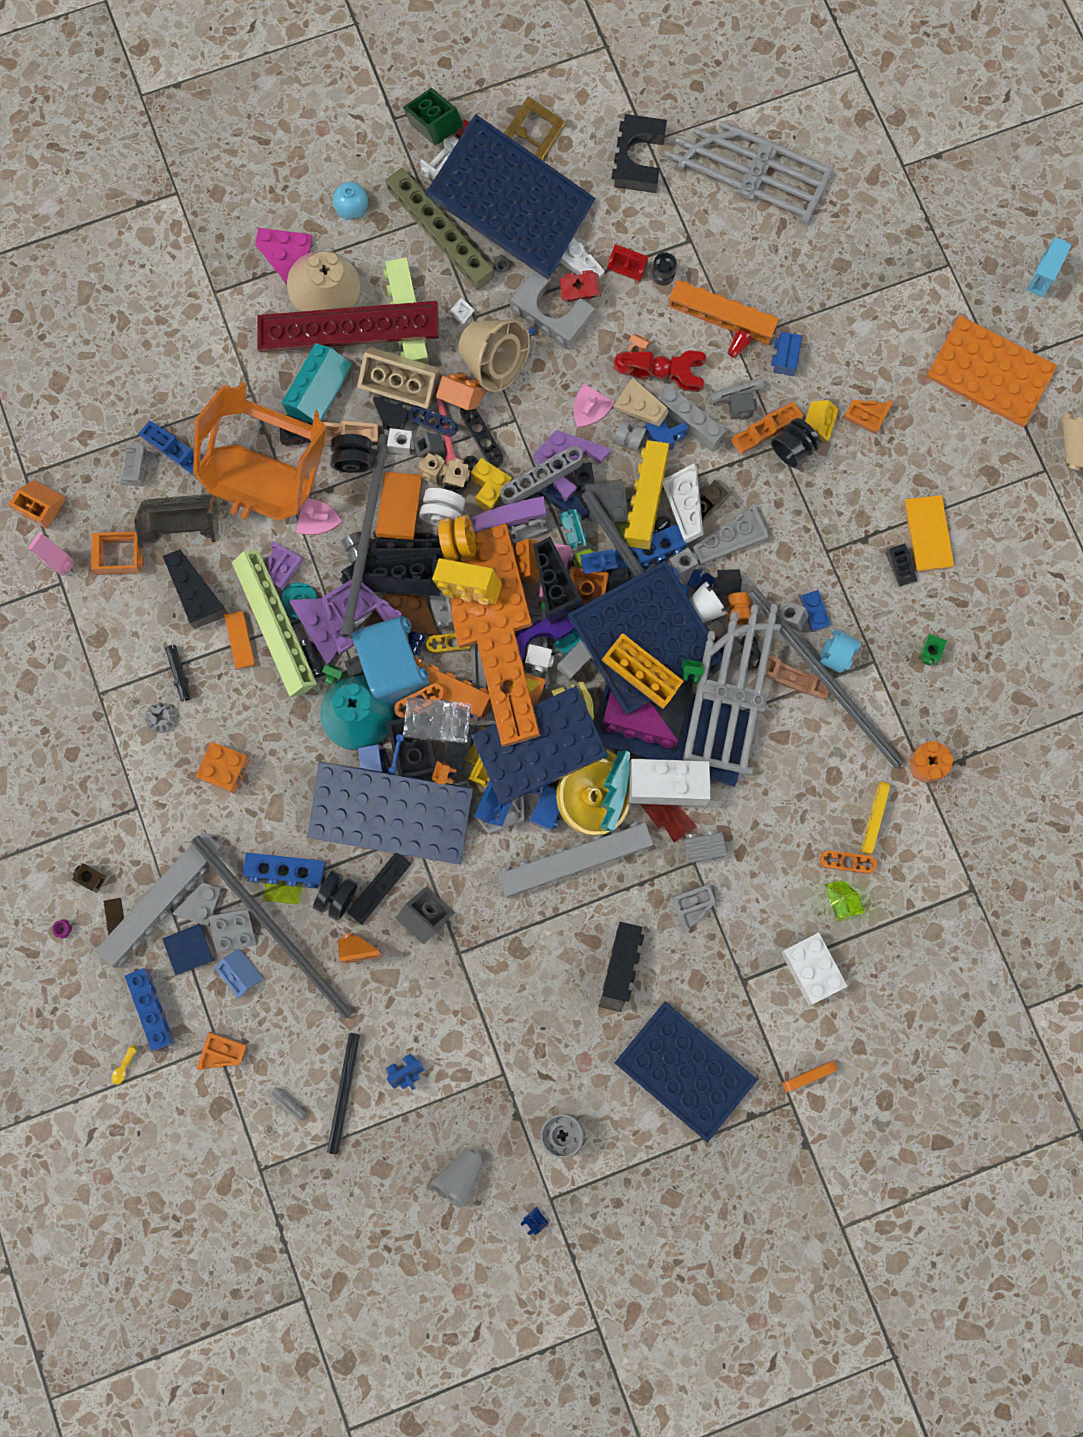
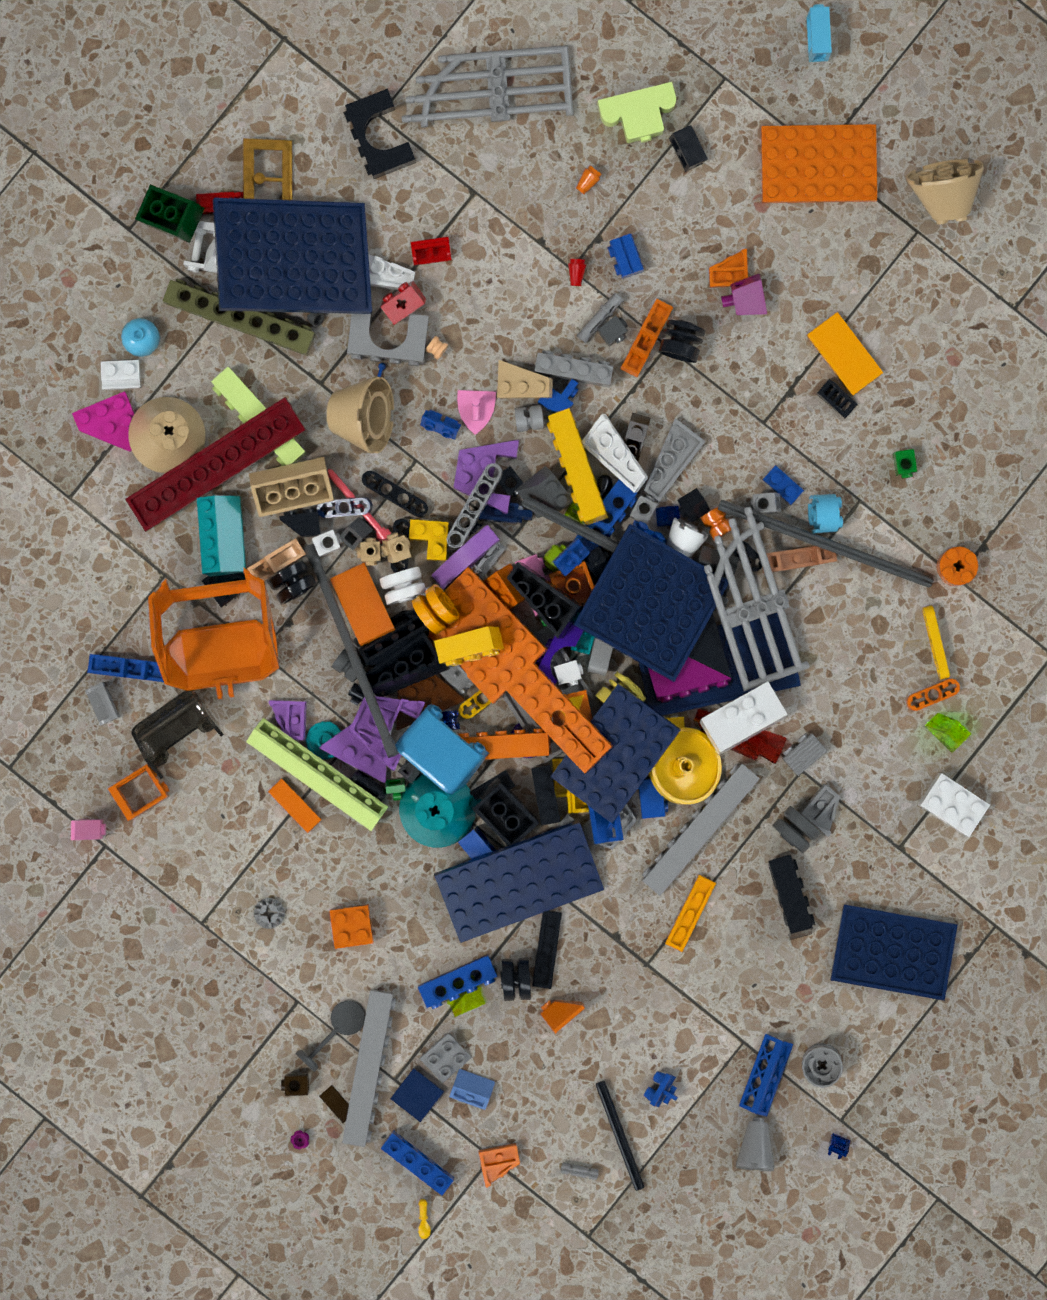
camera: 25 degrees left, 10 degrees up
orange slope [8,480,66,529] -> none
black wedge [162,549,229,629] -> none
black pin [165,645,192,702] -> none
light grey wing [172,882,222,926] -> none
dark grey axle [191,836,352,1019] -> none
bright pink shield [296,498,342,535] -> none
blue hinge [389,734,404,774] -> none
orange beam [394,683,447,717] -> none
dark grey slope [395,886,455,944] -> none
clear slope [403,698,471,743] -> none
orange tile [432,761,456,785] -> none
orange slope [436,372,488,410] -> none
white tile [449,298,475,324] -> none
teal hinge [560,509,587,549] -> none
teal slope [599,751,630,832] -> none
light orange brick [601,633,684,709] -> none
red piece [613,350,706,392] -> none
orange tile [629,333,651,352] -> none
black wheel [652,252,677,286] -> none
orange brick [667,280,779,345] -> none
green tile [682,659,705,682] -> none
orange beam [782,1060,839,1093] -> none
yellow panel [805,400,839,442] -> none
none -> white plate [101,360,141,390]
none -> dark grey piece [295,1001,365,1072]
none -> blue hinge [420,410,461,440]
none -> light nougat wheel [425,336,448,360]
none -> orange cone [576,166,602,195]
none -> yellowish green brick [597,82,676,143]
none -> light orange tile [665,875,716,952]
none -> black hinge [669,125,708,172]
none -> magenta torso [721,274,767,315]
none -> blue fence [739,1034,793,1117]
none -> dark grey wheel [772,806,821,854]

